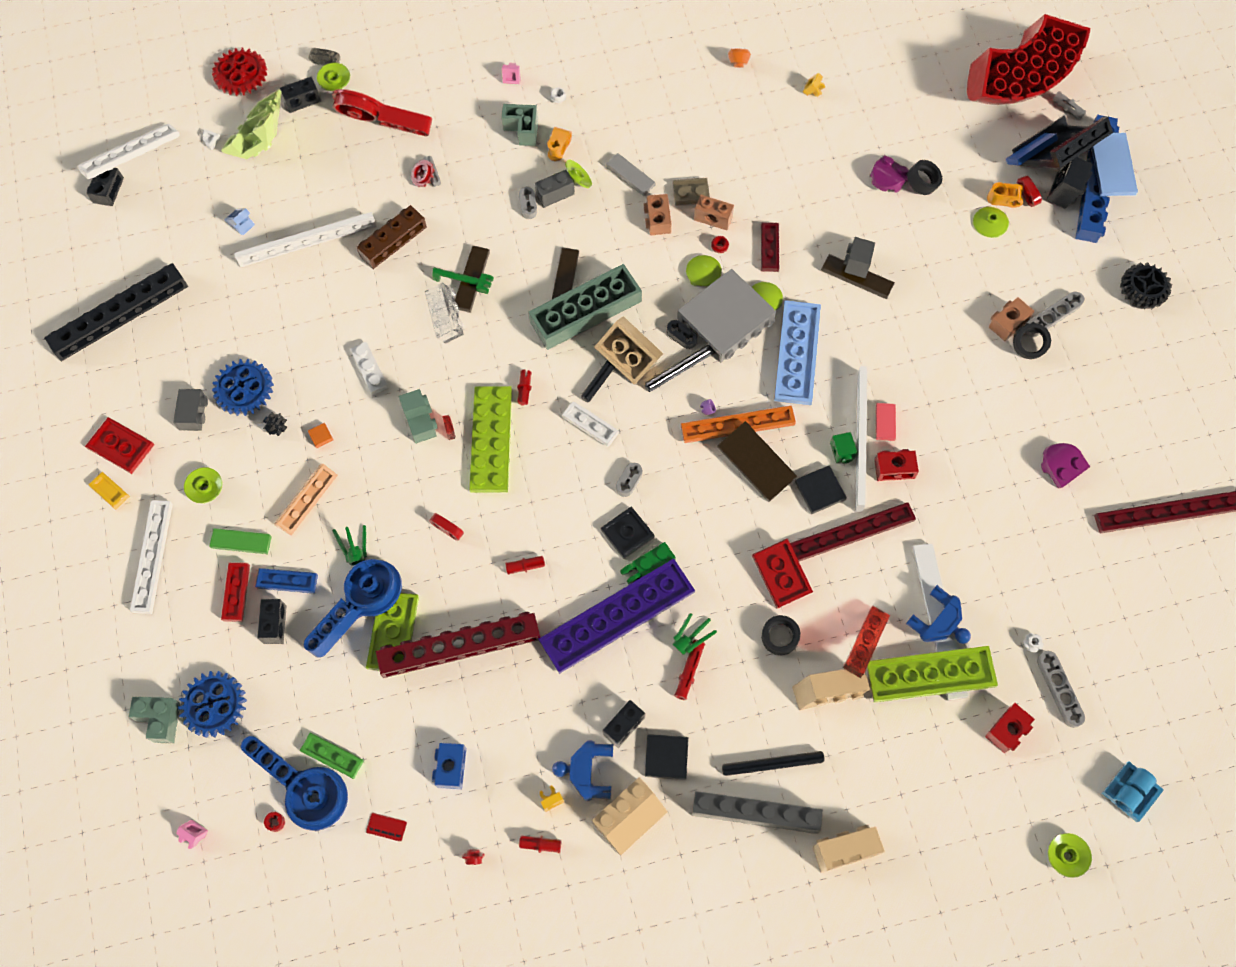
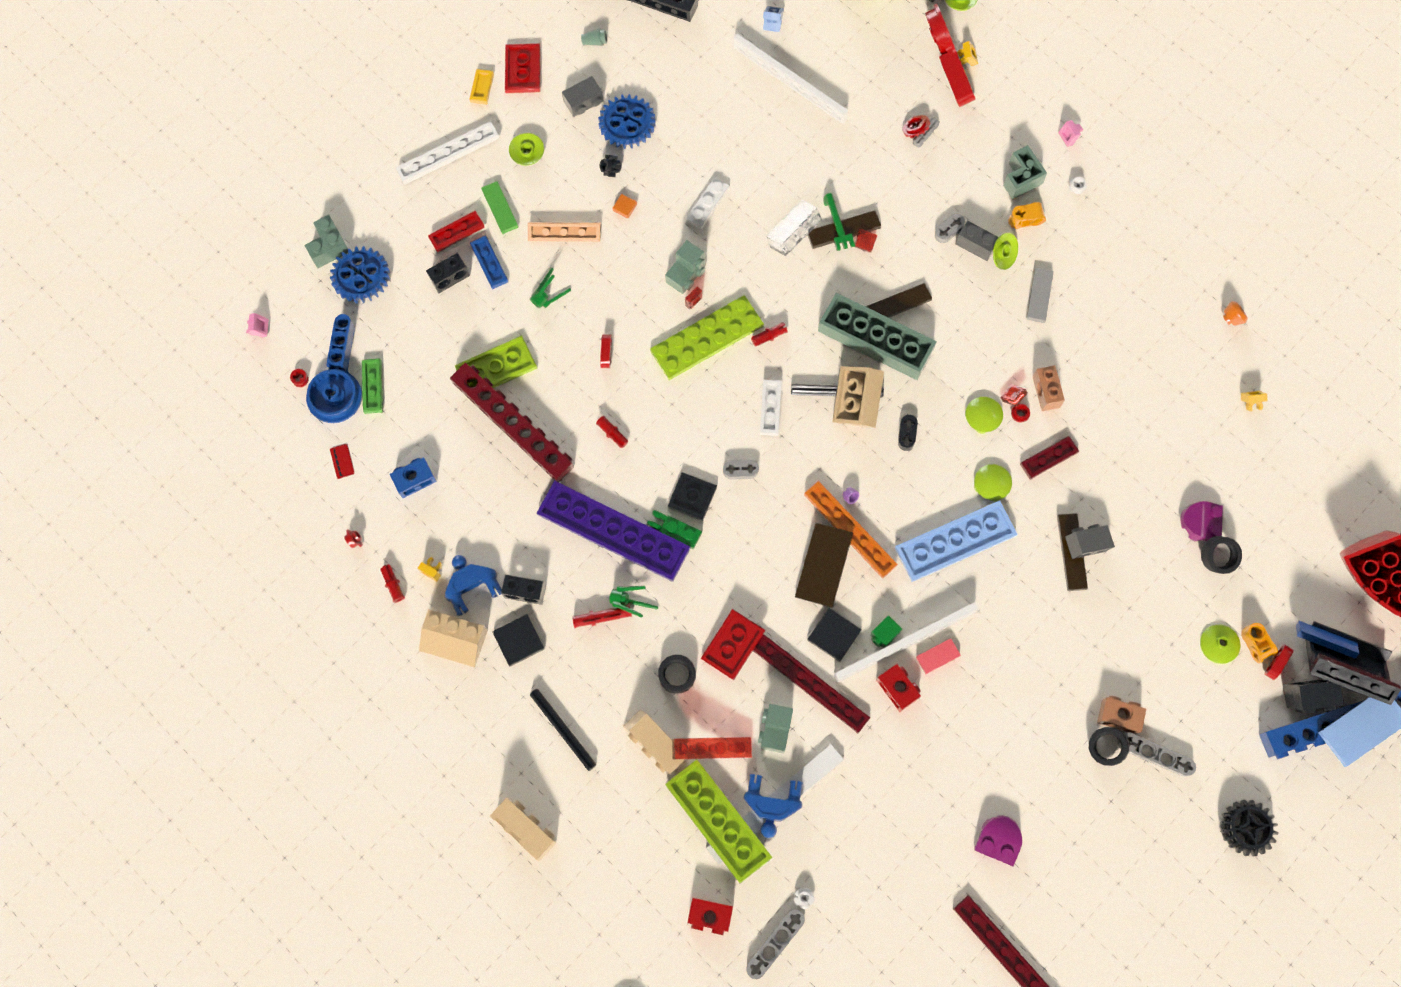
camera: 60 degrees right, 5 degrees up
blue beam [304,559,402,658] -> none
reddish brown brick [356,205,427,269] -> none
nougat brick [644,194,671,235] -> none
axle [645,344,716,392] -> none
dark tan plate [673,178,710,205] -> none
light grey panel [677,268,776,362] -> none
dark grey brick [692,791,823,834] -> none
none -> sand green cone [581,28,608,46]
none -> sand green brick [758,704,793,754]
none -> clear red tile [855,229,877,253]
none -> yellow tile [957,41,978,66]
none -> clear red tile [1000,384,1028,407]

